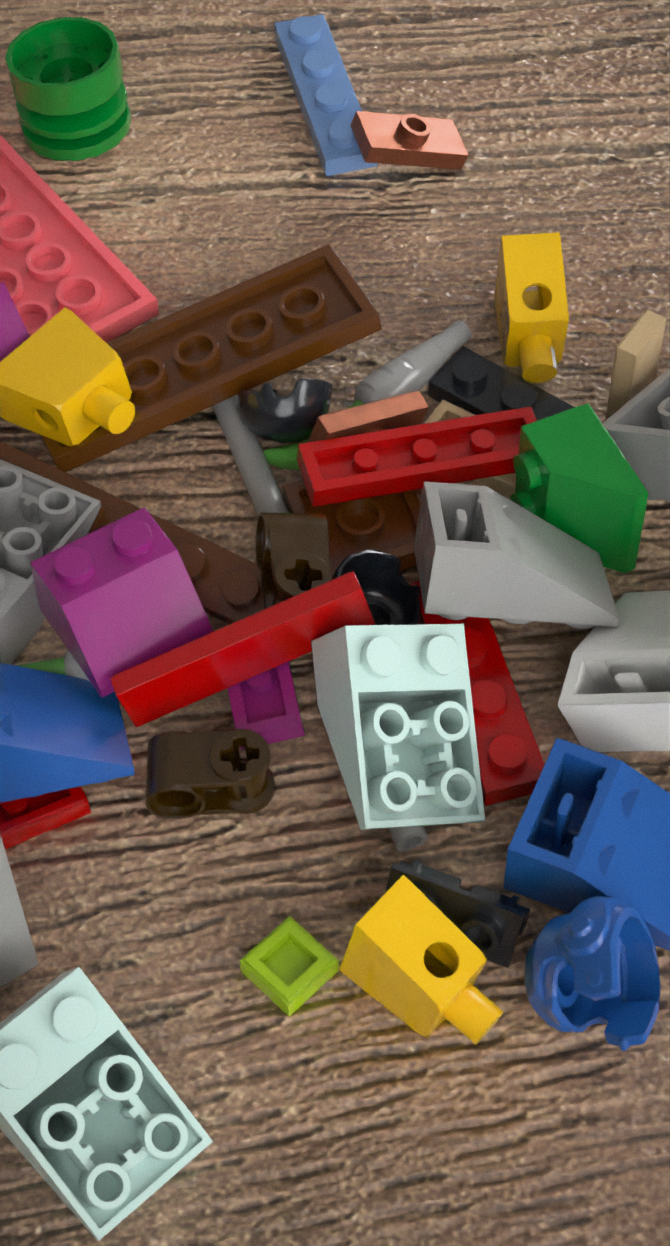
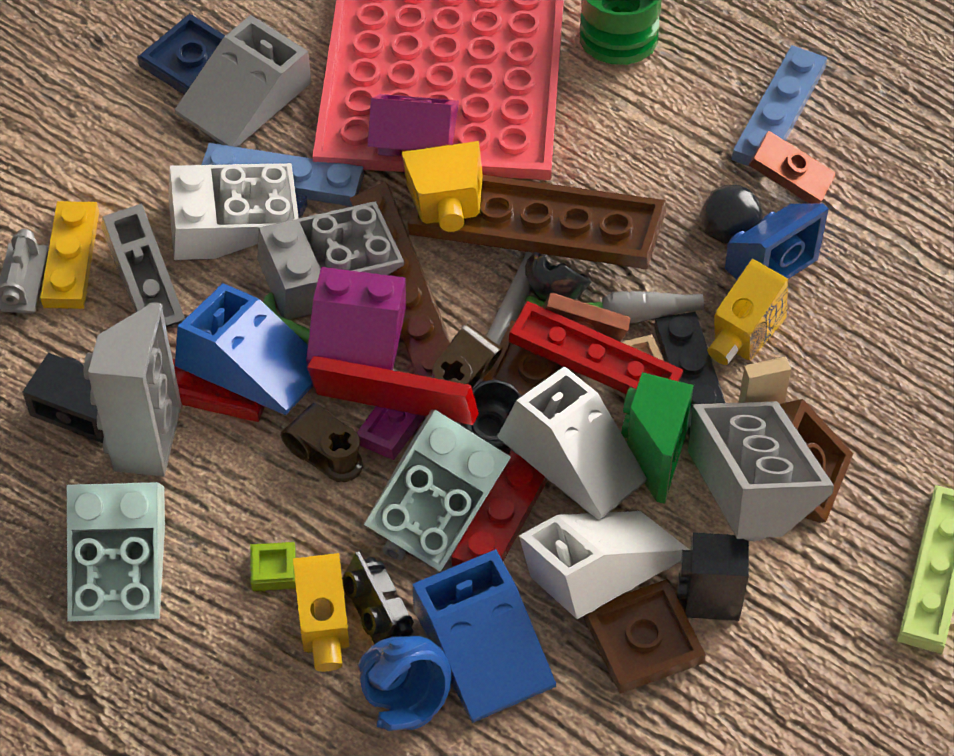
camera: 40 degrees right, 0 degrees up
none -> black hair [700,185,763,244]
none -> blue slope [725,203,829,280]

